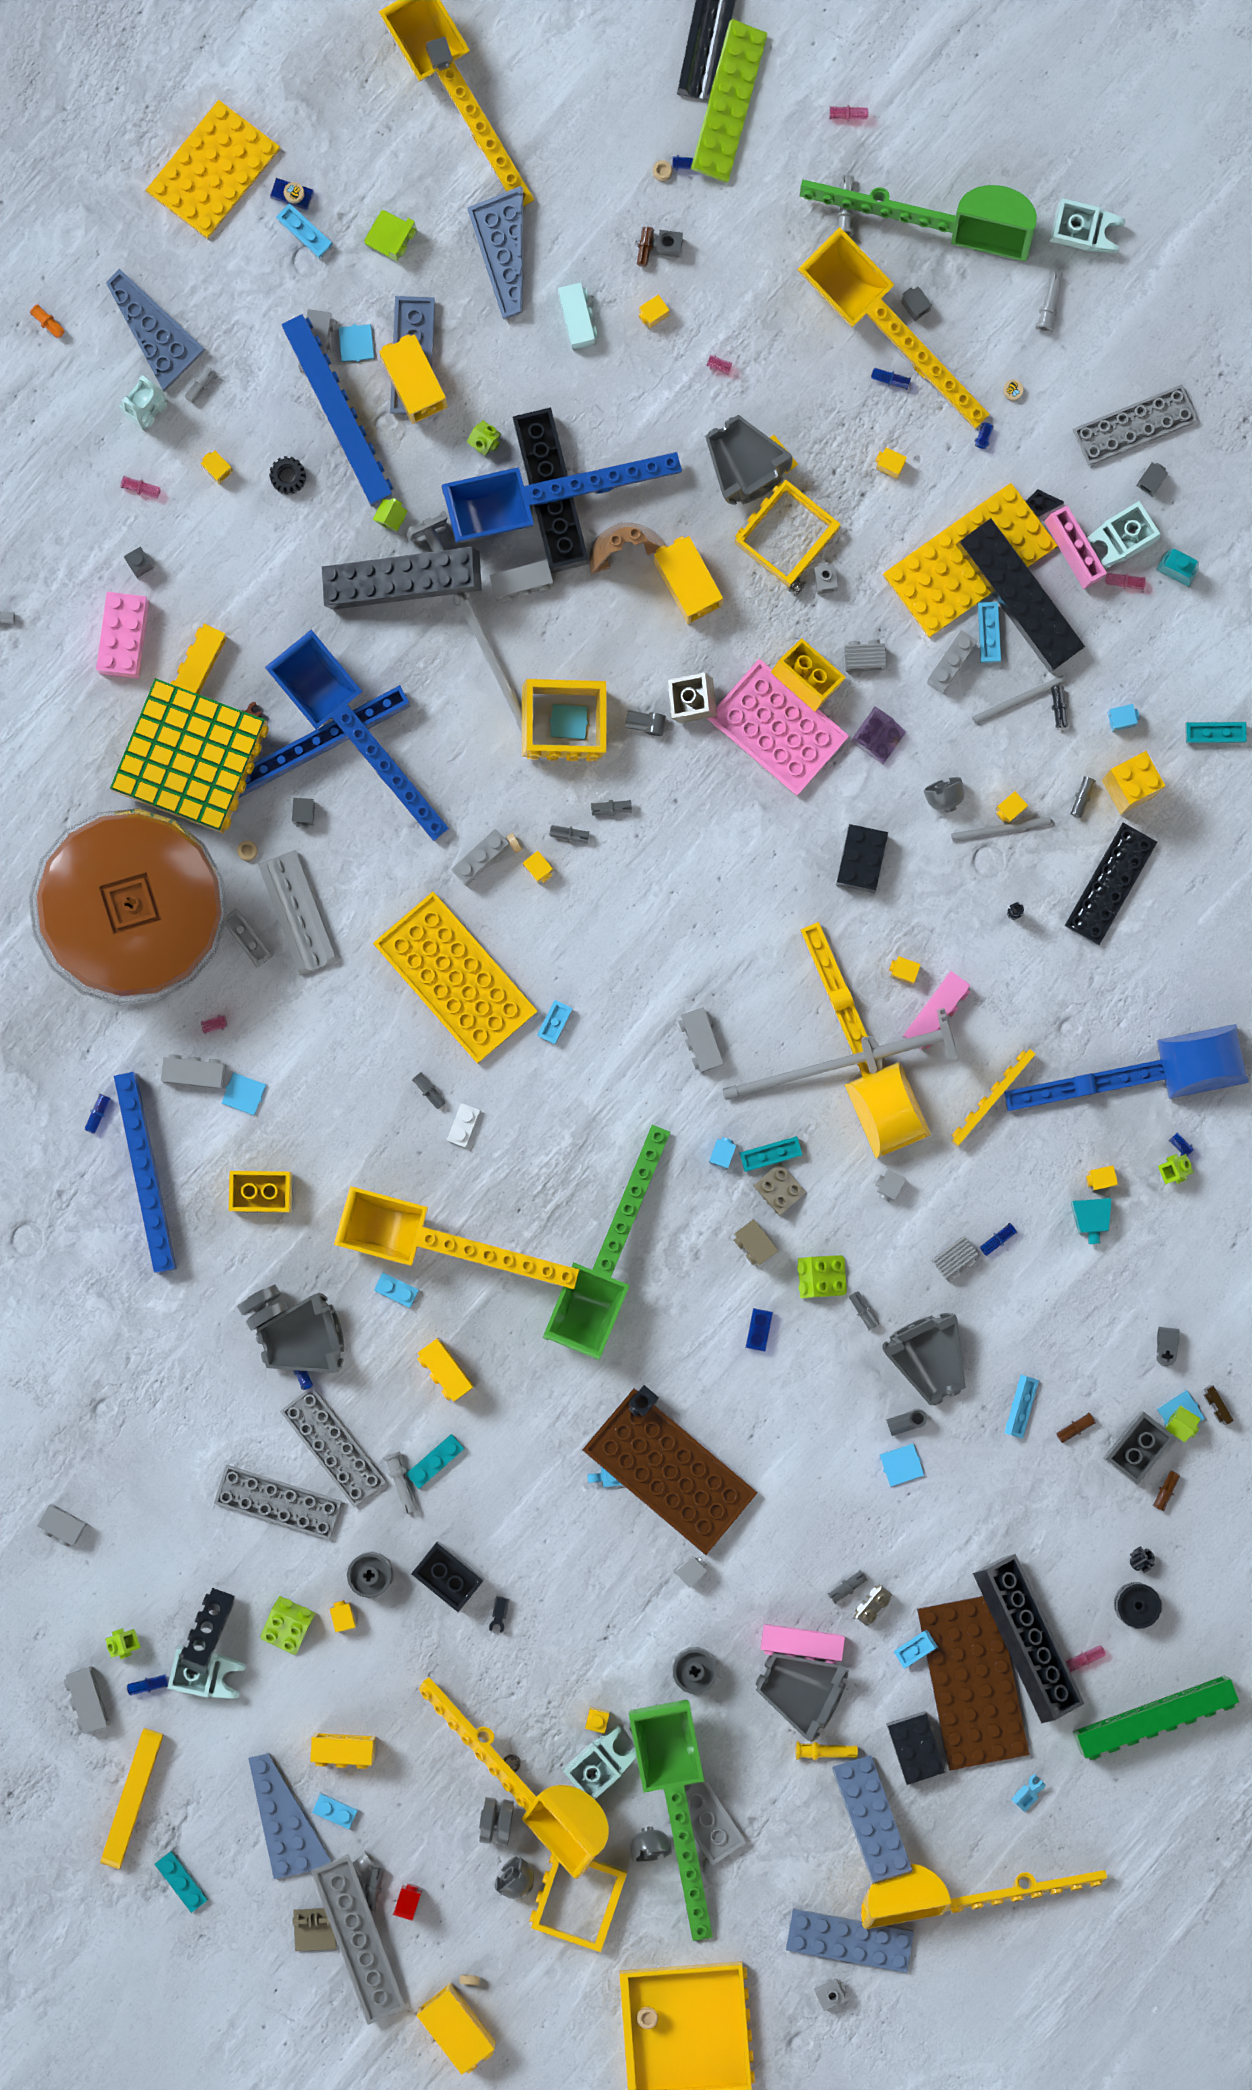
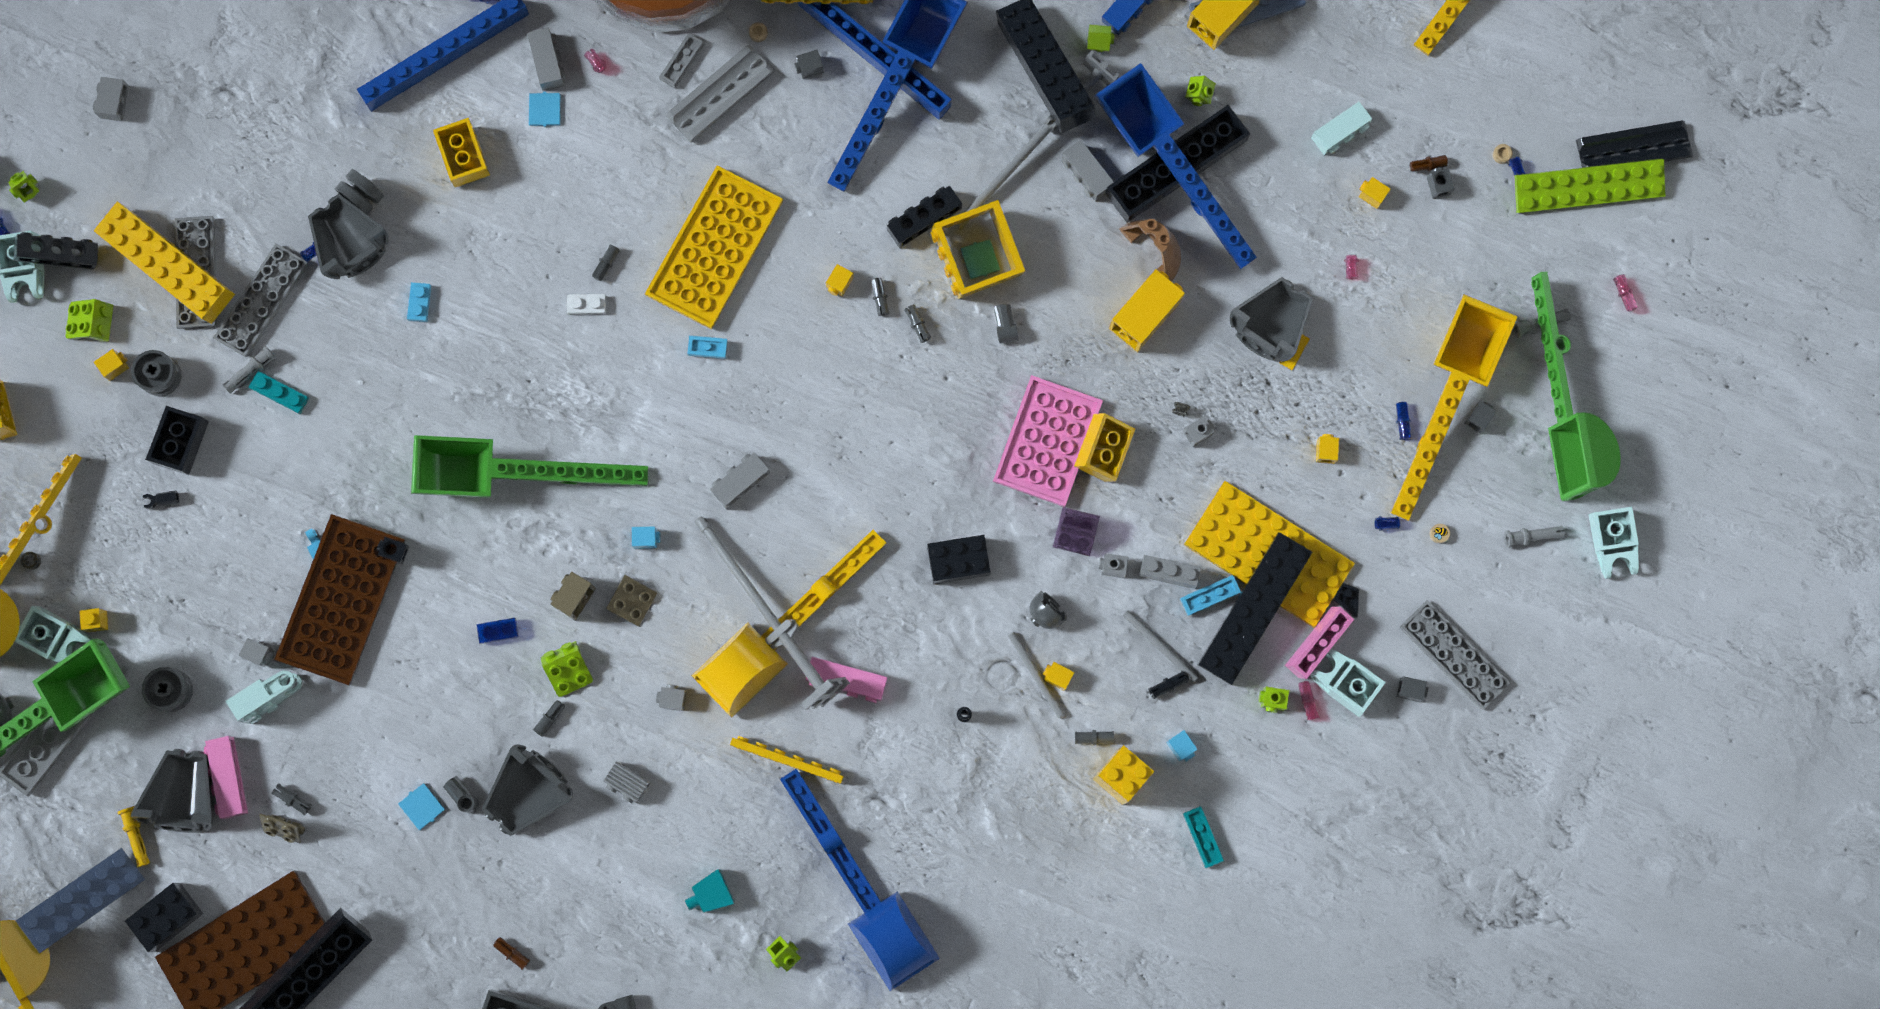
camera: 60 degrees right, 5 degrees down
yellow plate [334,1186,579,1289] -> none
yellow brick [417,1338,475,1402] -> none
light grey brick [451,829,510,886] -> none
sand blue wing [467,186,523,319] -> none
tan tile [506,832,523,853] -> none
dark tan brick [668,673,717,723] -> none
yellow window [735,480,841,589] -> none
teal plate [739,1136,803,1172] -> none
light grey brick [844,640,886,672] -> none
yellow brick [888,956,921,985] -> none
medium azure plate [893,1630,938,1669] -> none
clear blue axle [980,1223,1017,1256] -> none
medium azure plate [1004,1375,1039,1439] -> none
black plate [1064,822,1158,945] -> none
yellow brick [1085,1165,1118,1191] -> none
teal torso [1156,549,1199,587] -> none
clear blue pin [1169,1132,1194,1156] -> none
none -> yellow brick [94,201,235,324]
none -> light aqua brick [226,671,302,724]
none -> black brick [887,185,962,248]
none -> light grey brick [1099,553,1128,578]
none -> lime brick [1258,687,1289,713]

